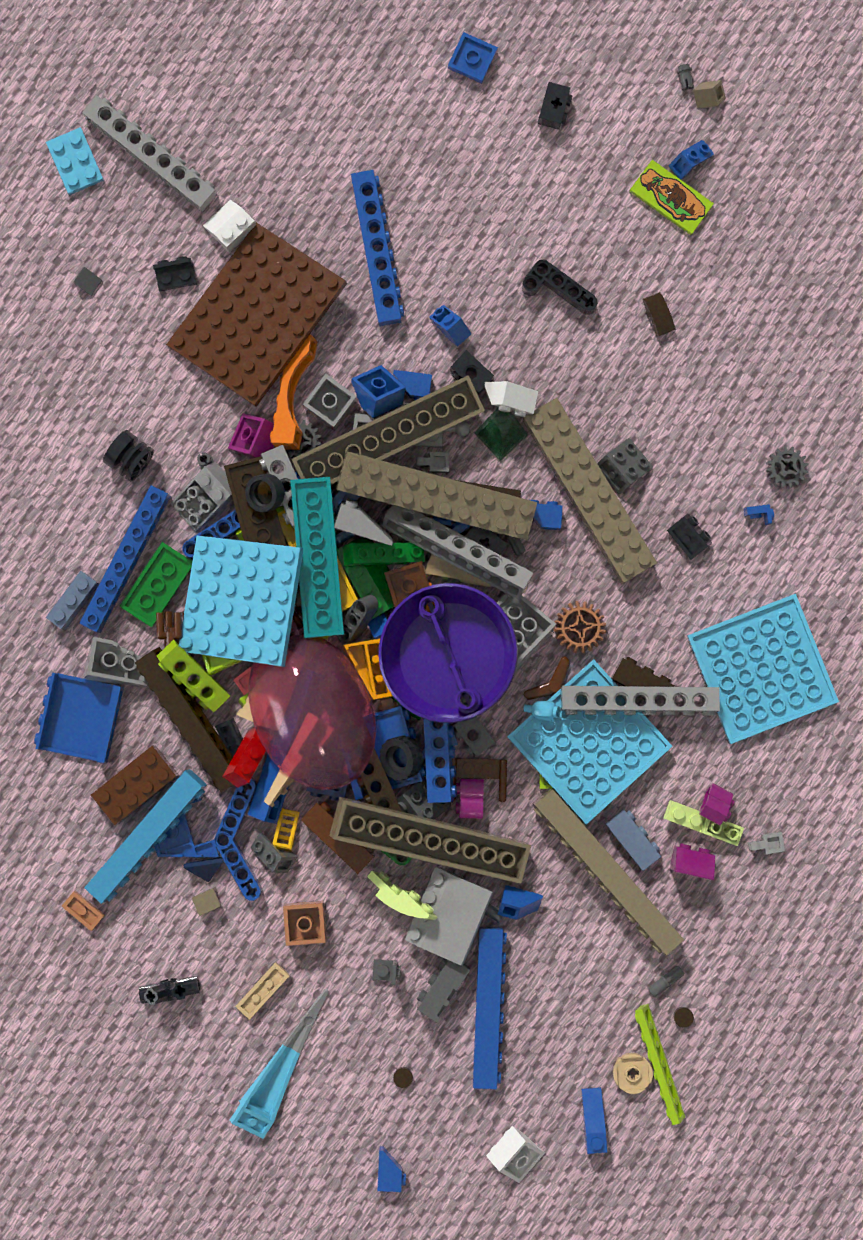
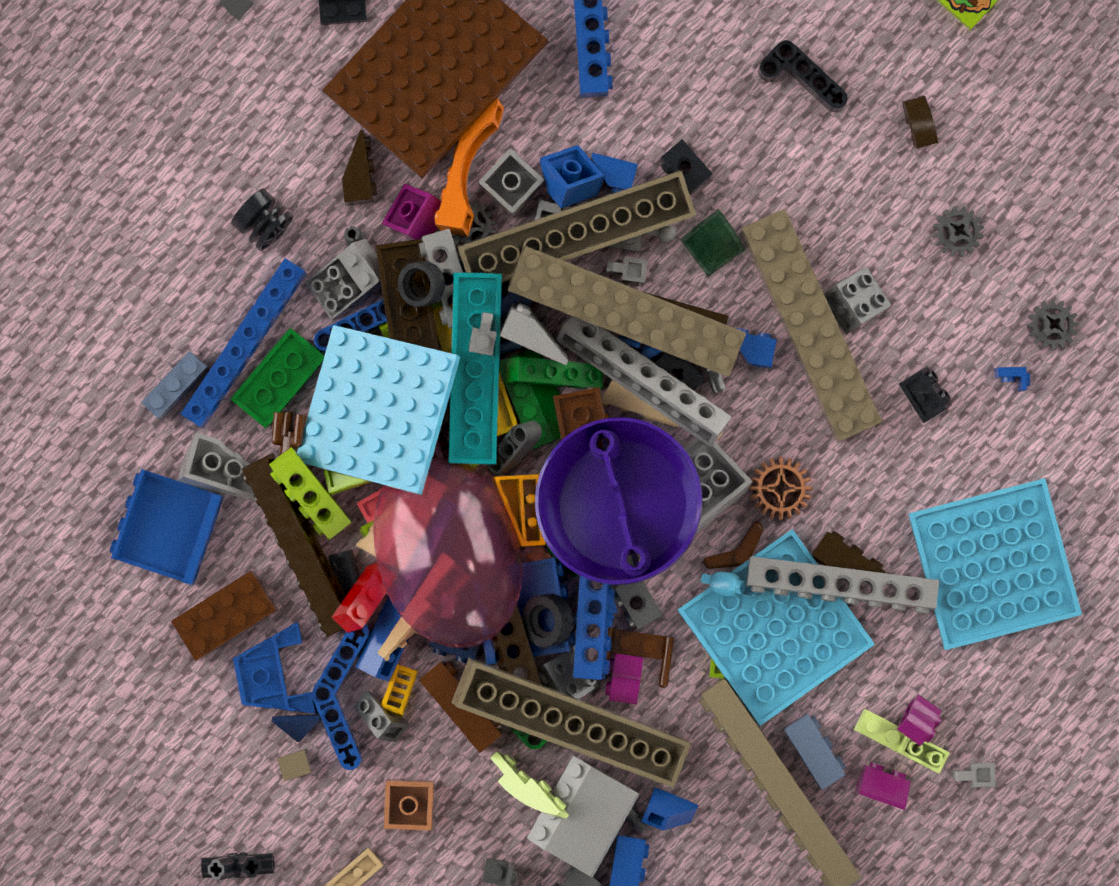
camera: 10 degrees right, 0 degrees up
nougat plate [61,890,105,931] -> none
dark azure brick [84,769,207,904] -> none
blue panel [368,614,387,639] -> none
blue slope [429,305,472,347] -> none
white slope [485,381,538,417] -> none
none -> dark brown slope [342,130,377,206]
none -> light grey plate [468,312,497,355]
none -> dark grey gear [932,206,984,257]

